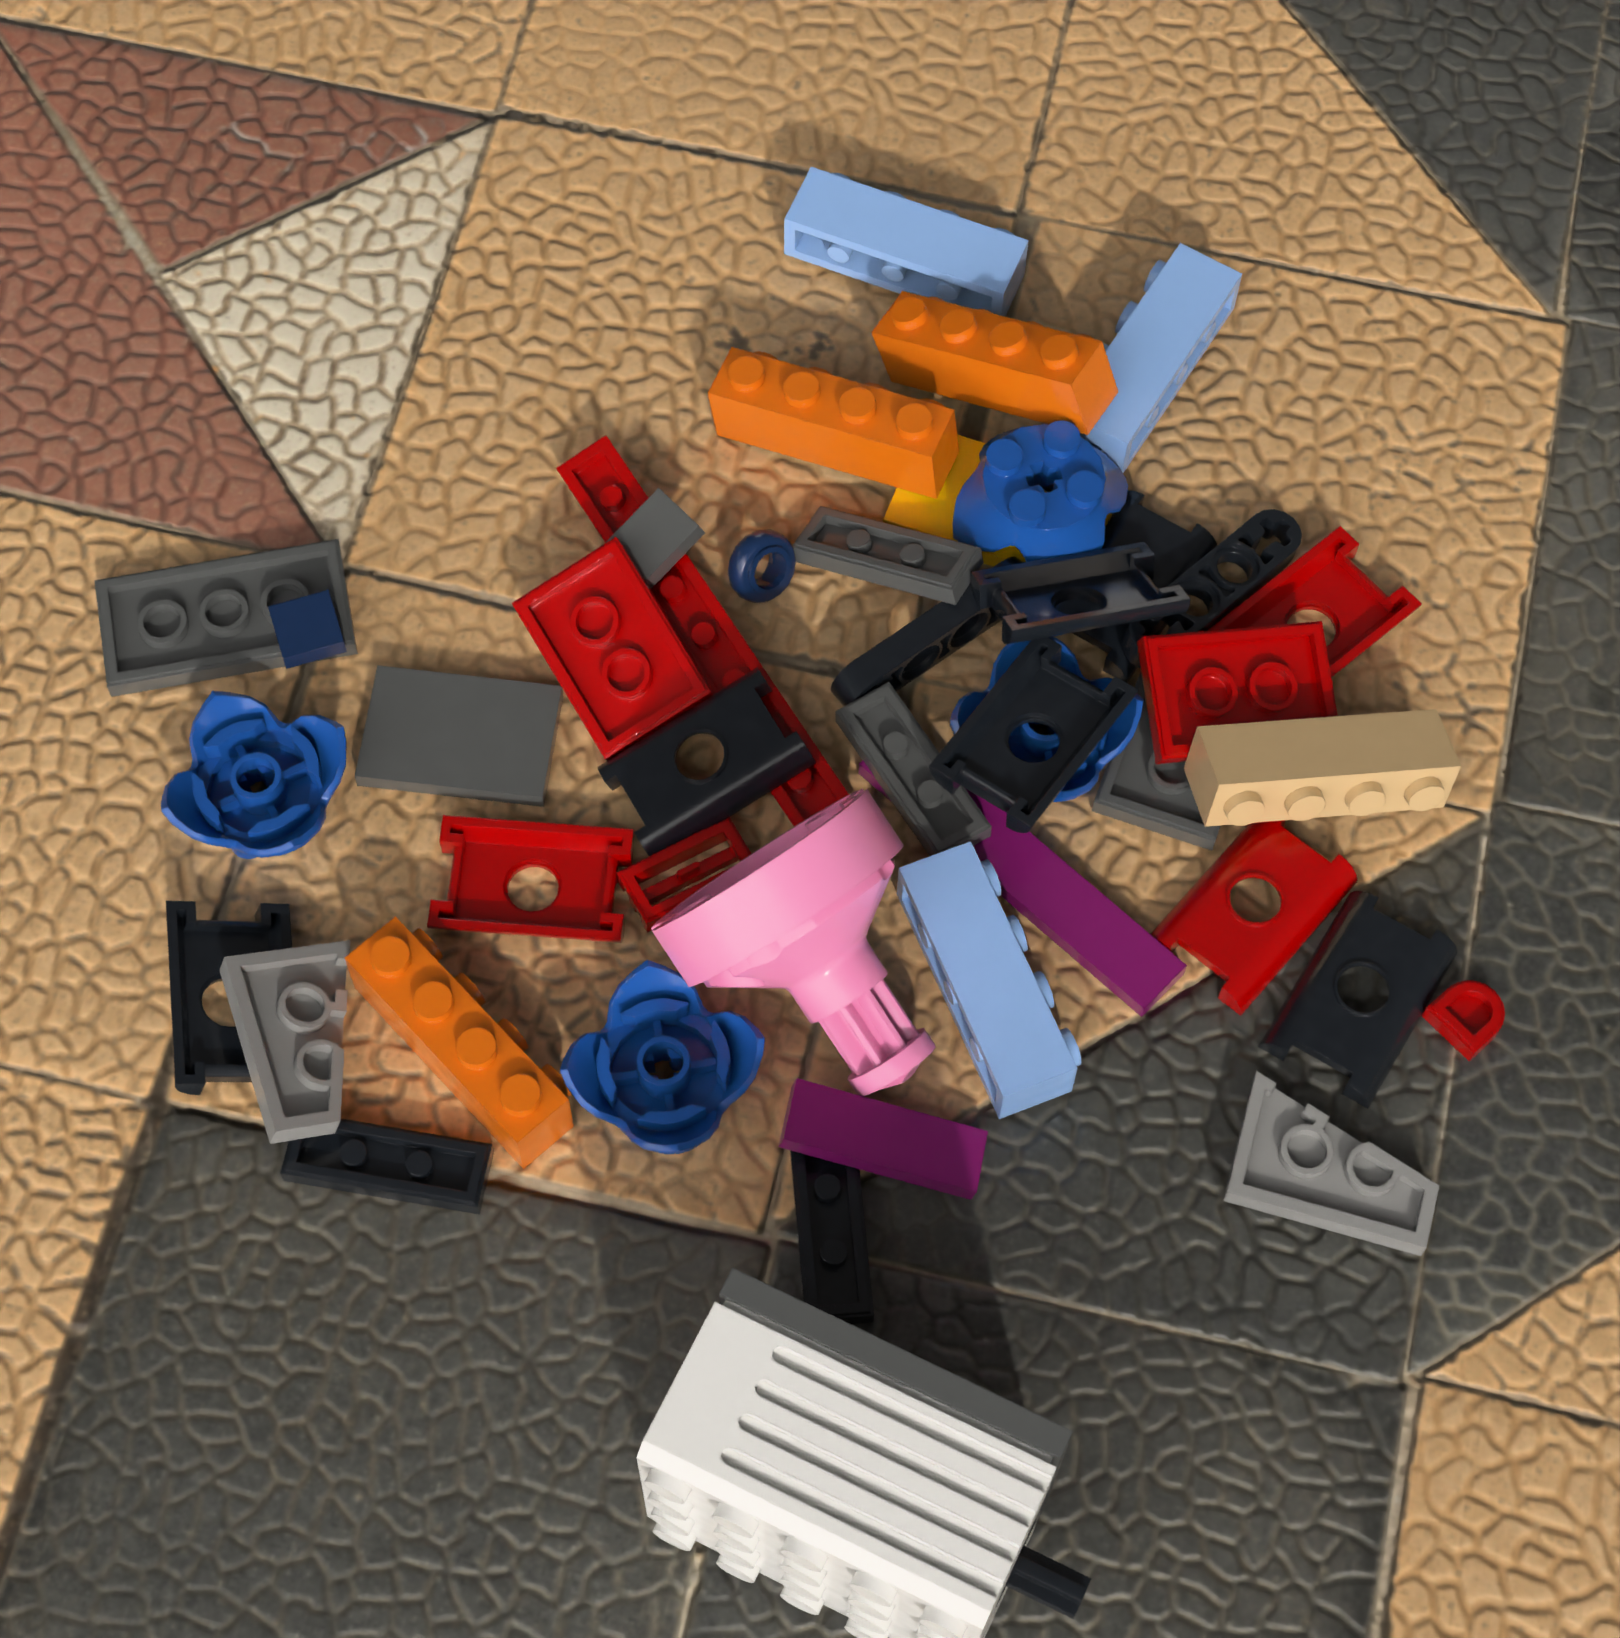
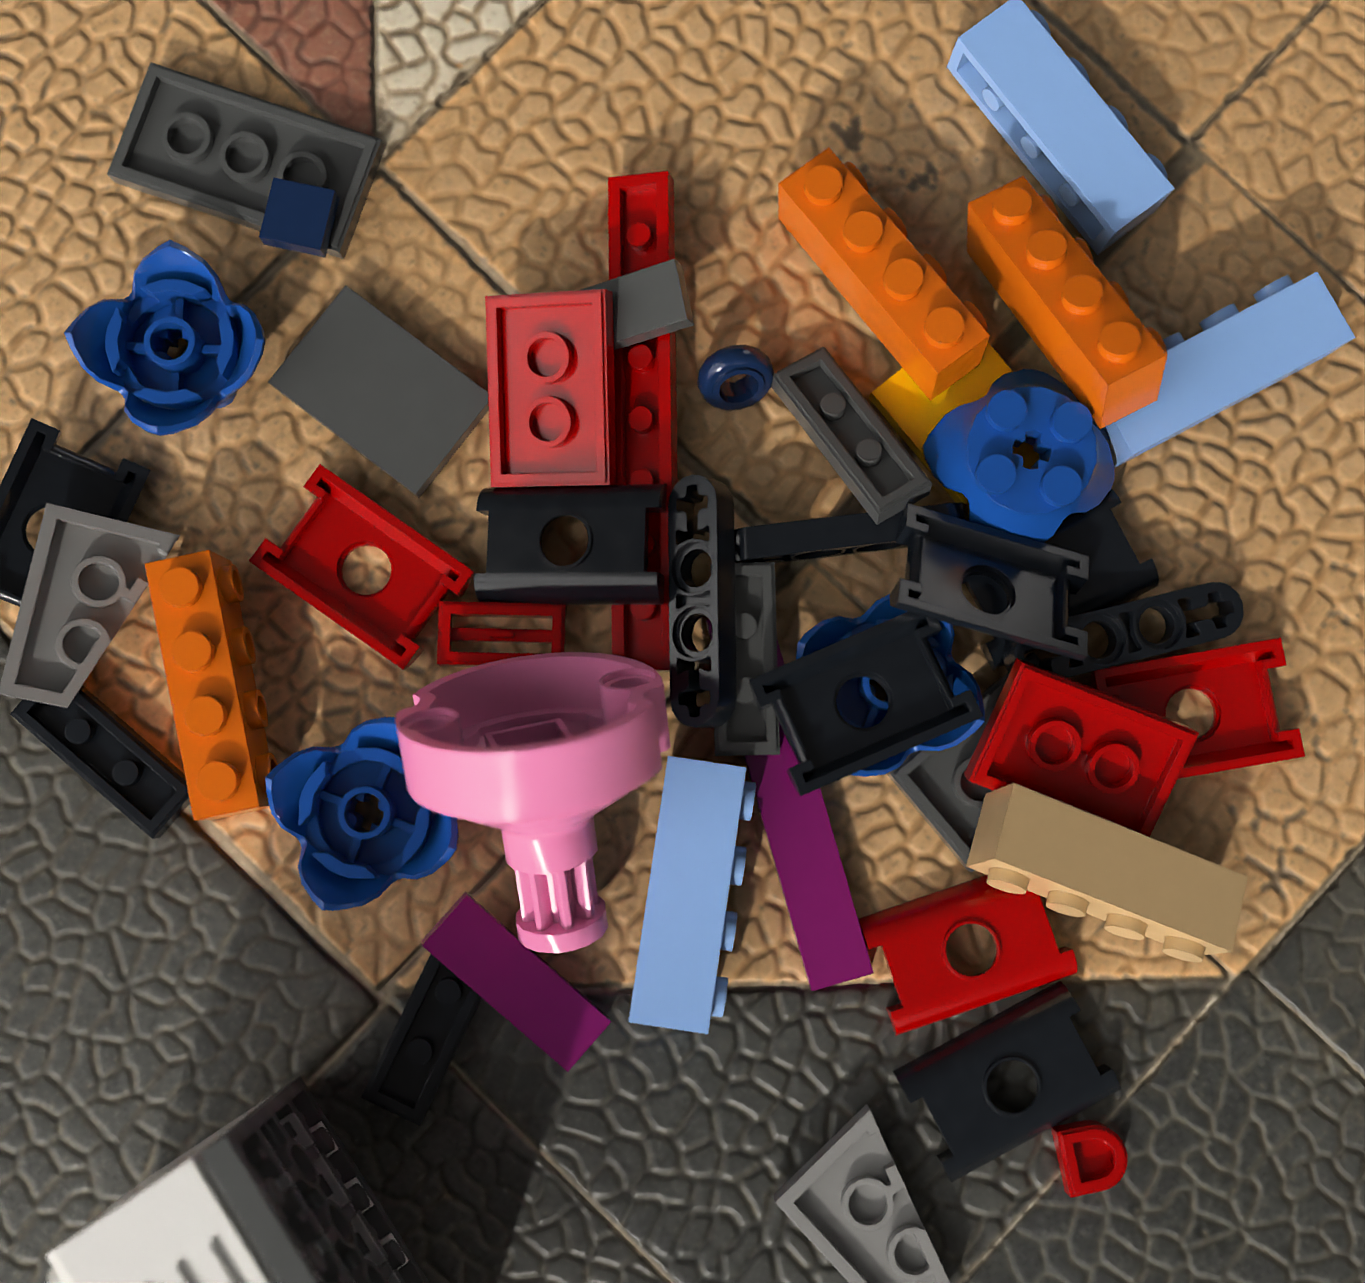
camera: 25 degrees right, 20 degrees up
none -> black beam [668,475,737,728]

